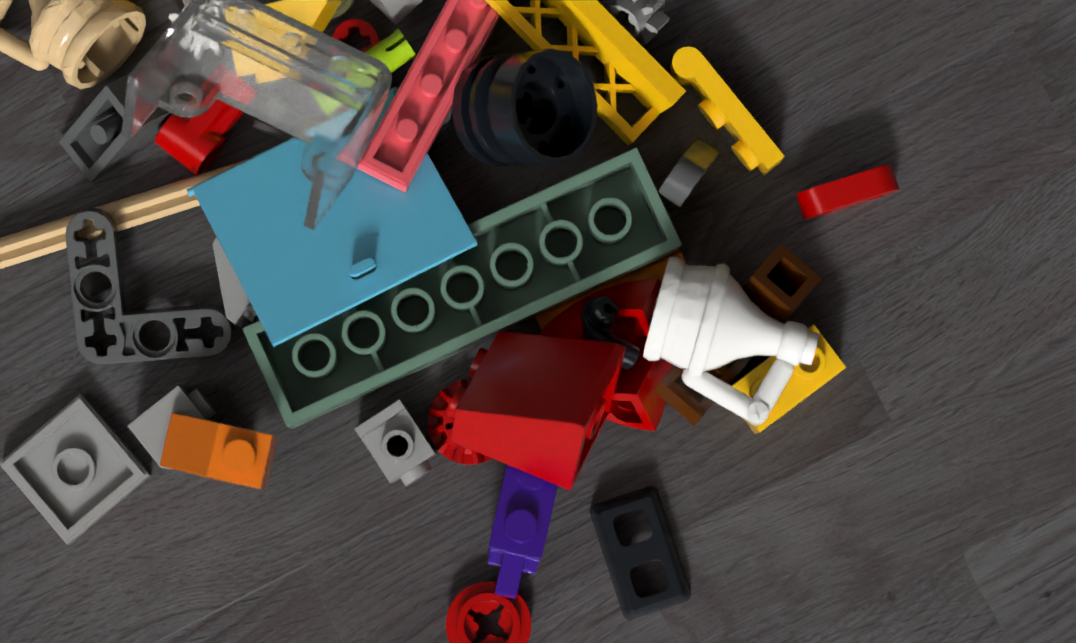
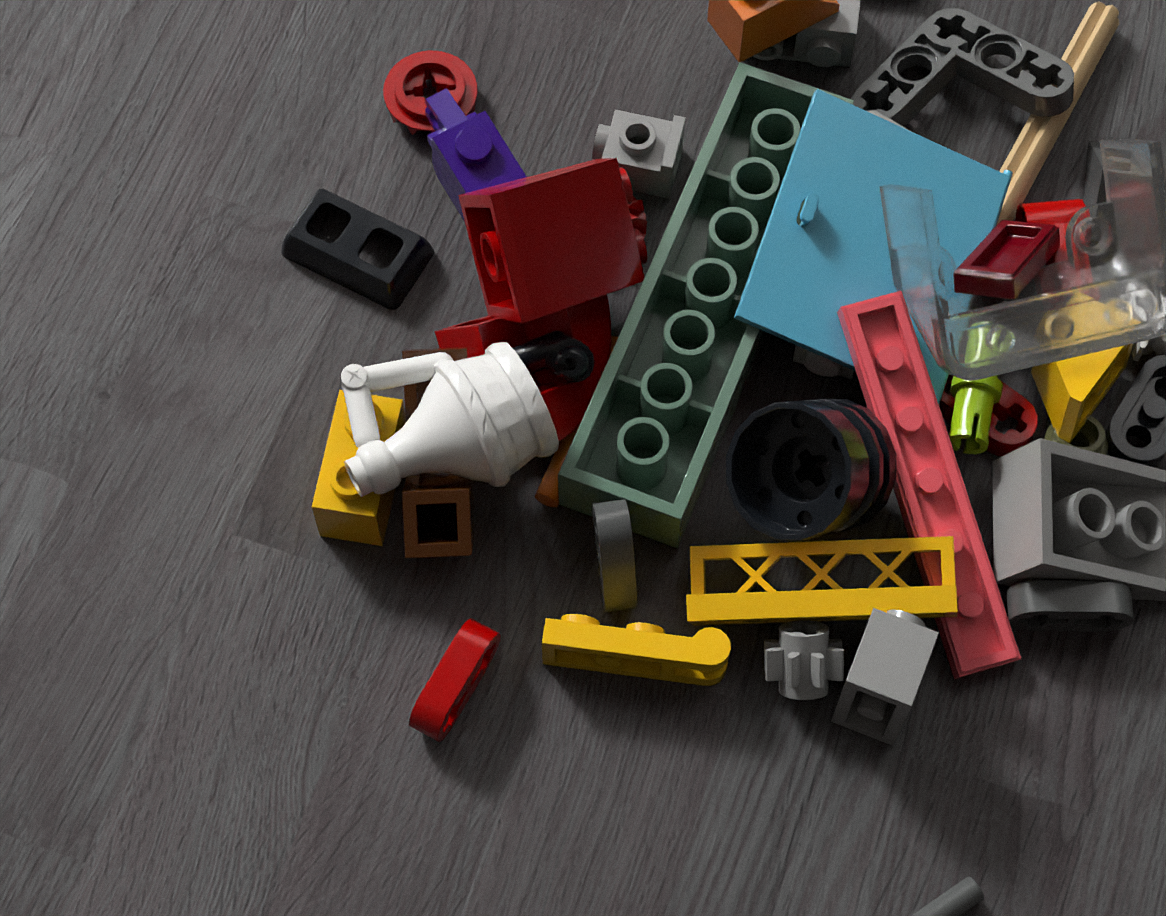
camera: 135 degrees right, 20 degrees down
none -> dark red tile [953,220,1060,300]

